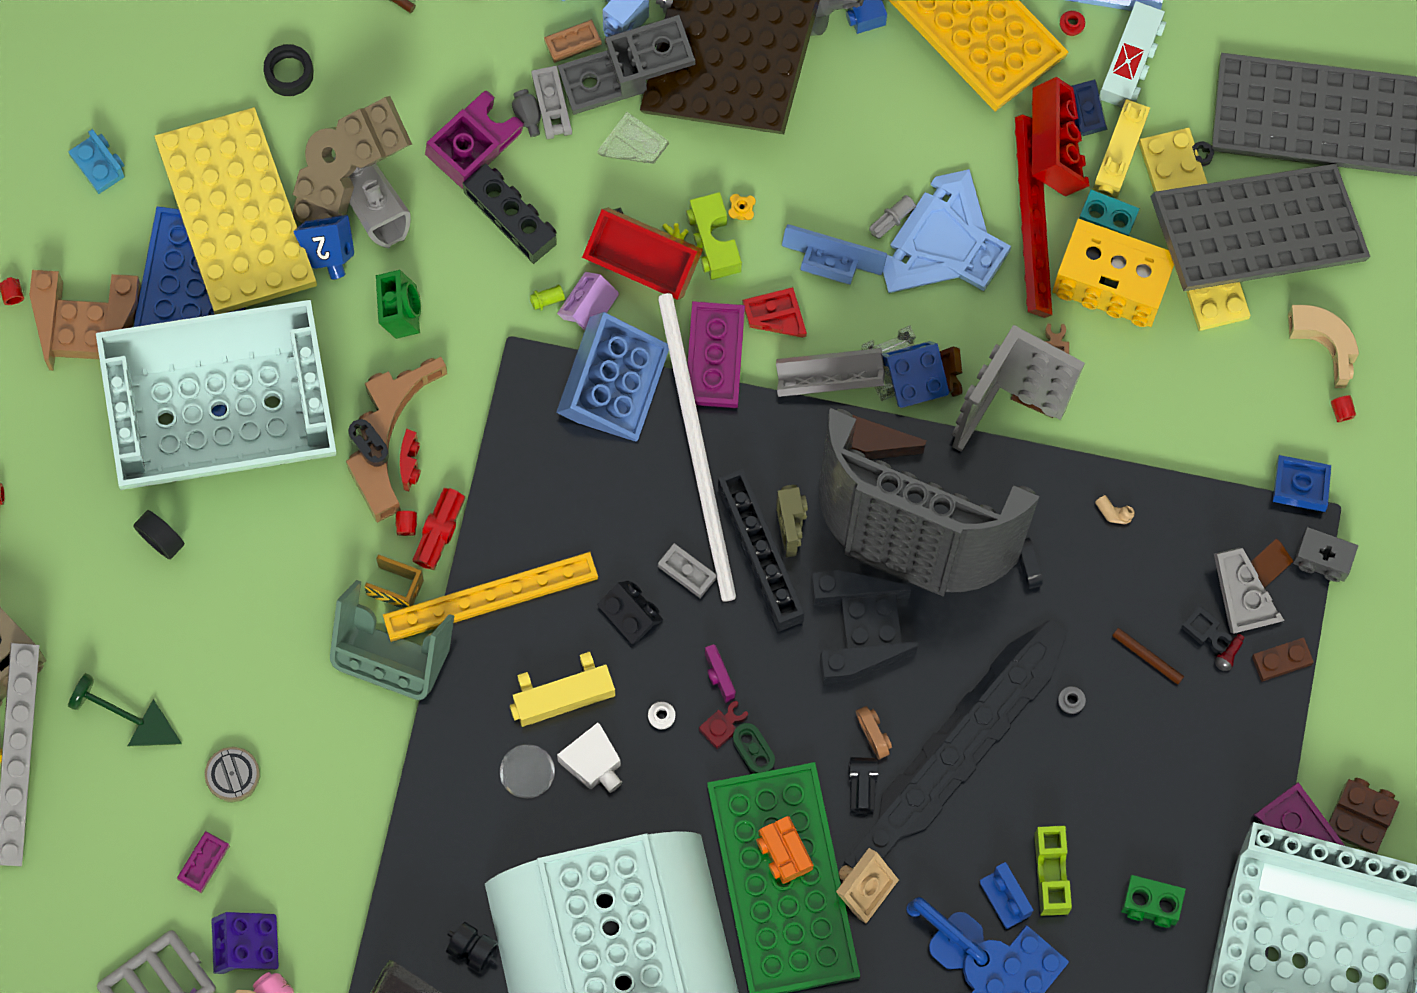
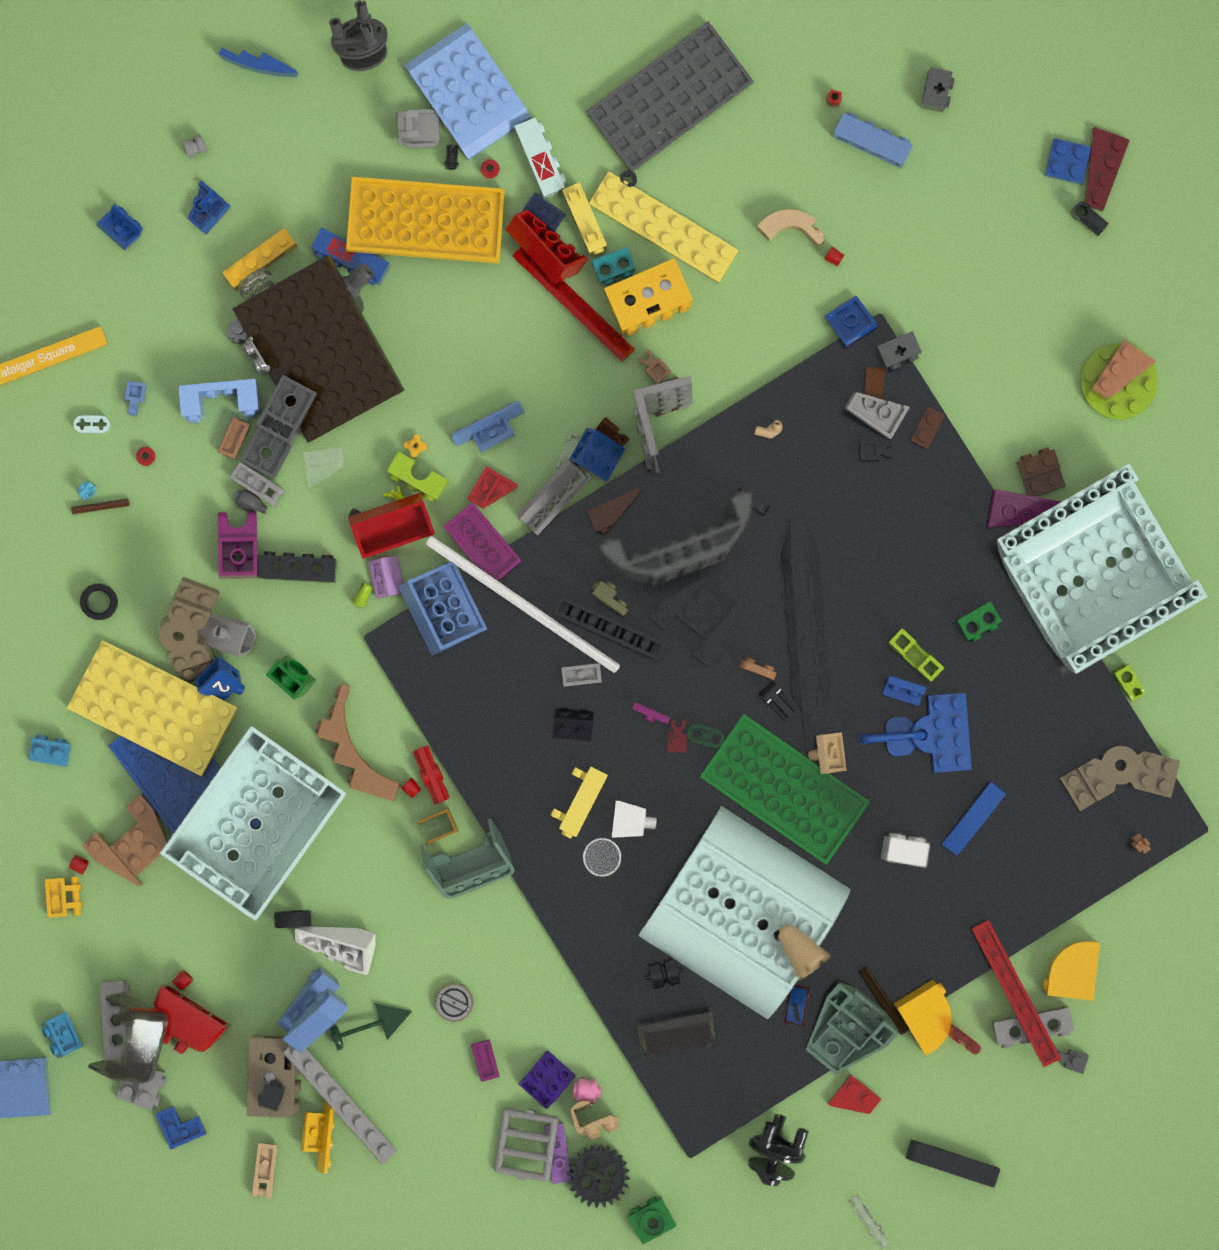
camera: 45 degrees left, 15 degrees up
black beam [348,419,389,467] -> none
yellow tile [383,552,598,642] -> none
red slope [400,429,421,492] -> none
white plate [648,702,675,729] -> none
orange brick [756,816,814,884] -> none
light grey axle [869,195,916,239] -> none
light blue plate [883,169,1011,293] -> none
flat silver plate [1058,687,1086,714] -> none
reddish brown bar [1112,628,1184,685] -> none
dark grey plate [1150,164,1371,291] -> none
dark red piece [1215,634,1244,671] -> none
none -> medium blue wedge [277,967,348,1053]
none -> white wedge [295,926,376,975]

